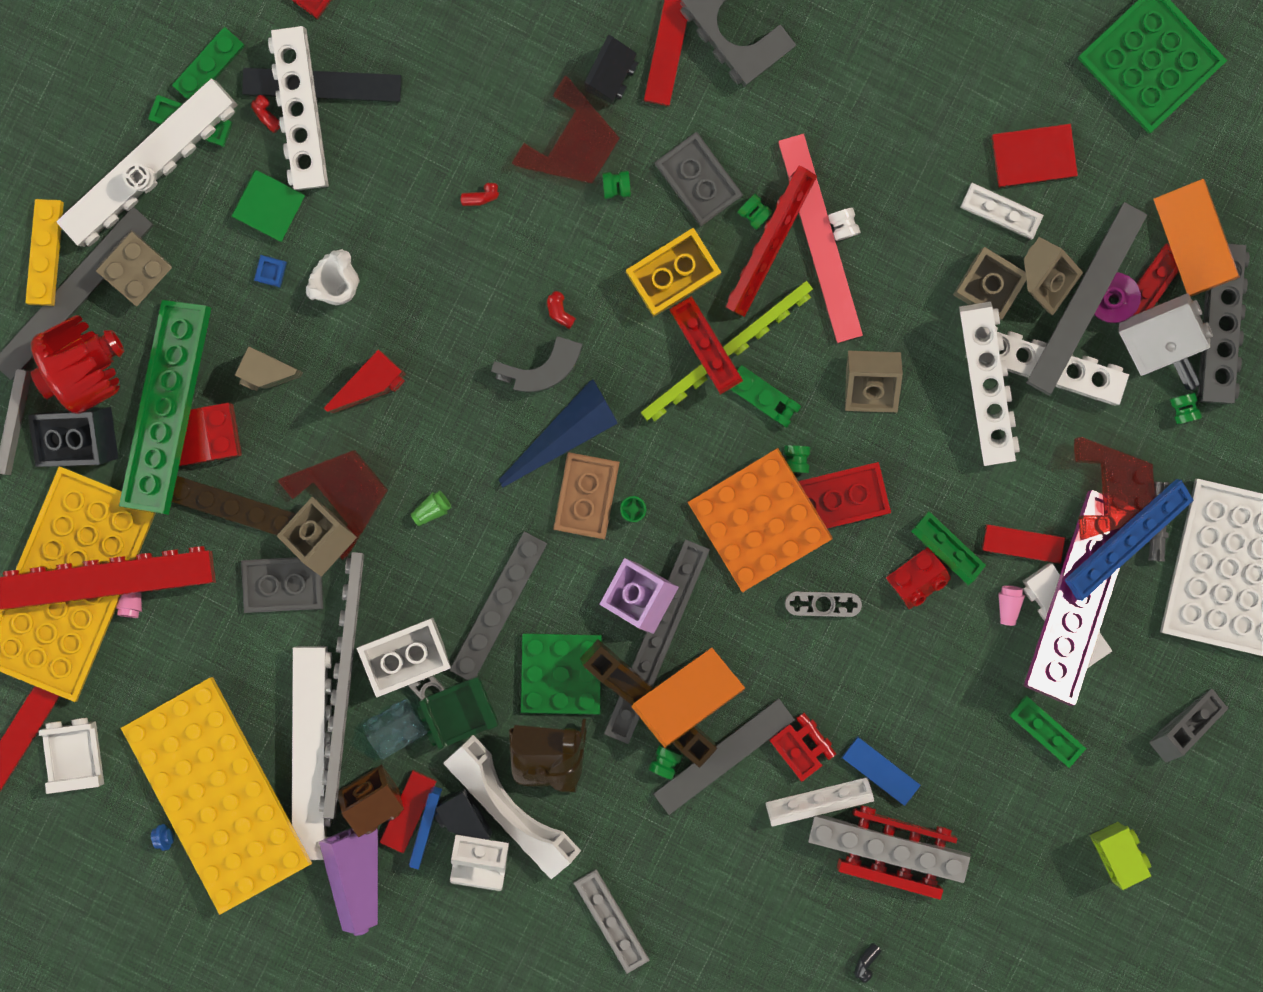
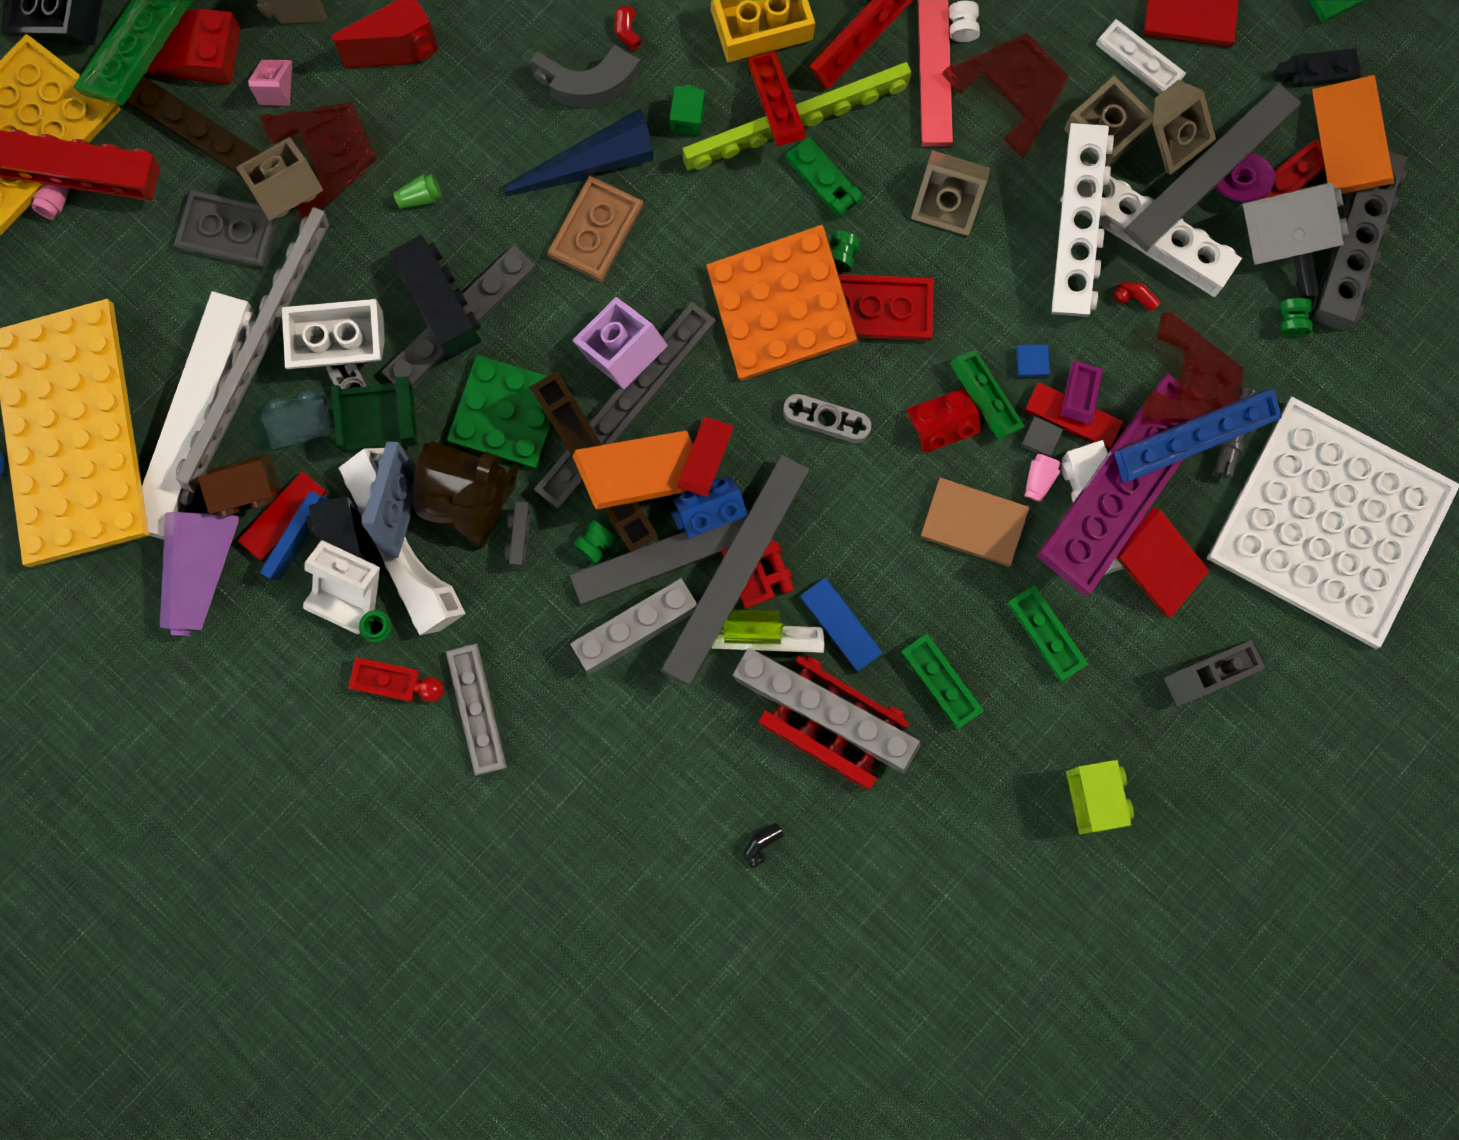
camera: 10 degrees right, 10 degrees down
green wheel [620,496,646,522] -> none
none -> bright pink slope [248,60,292,106]
none -> red plate [348,657,444,703]
none -> green cone [359,610,391,642]
none -> sand blue plate [362,442,416,558]
none -> black brick [390,234,482,360]
none -> dark grey plate [505,502,531,571]
none -> light grey brick [570,578,697,676]
none -> dark grey tile [661,455,810,687]
none -> green brick [670,85,705,136]
none -> blue brick [671,476,748,539]
none -> red tile [677,417,734,497]
none -> clear neon green piece [722,610,783,644]
none -> green plate [900,633,984,730]
none -> medium nougat tile [920,478,1029,567]
none -> clear red wing [942,33,1069,159]
none -> blue tile [1016,344,1050,378]
none -> dark grey tile [1021,416,1063,457]
none -> magenta tile [1060,360,1103,424]
none -> red arm [1113,282,1161,312]
none -> red tile [1116,508,1209,618]
none -> black hinge [1274,48,1361,88]

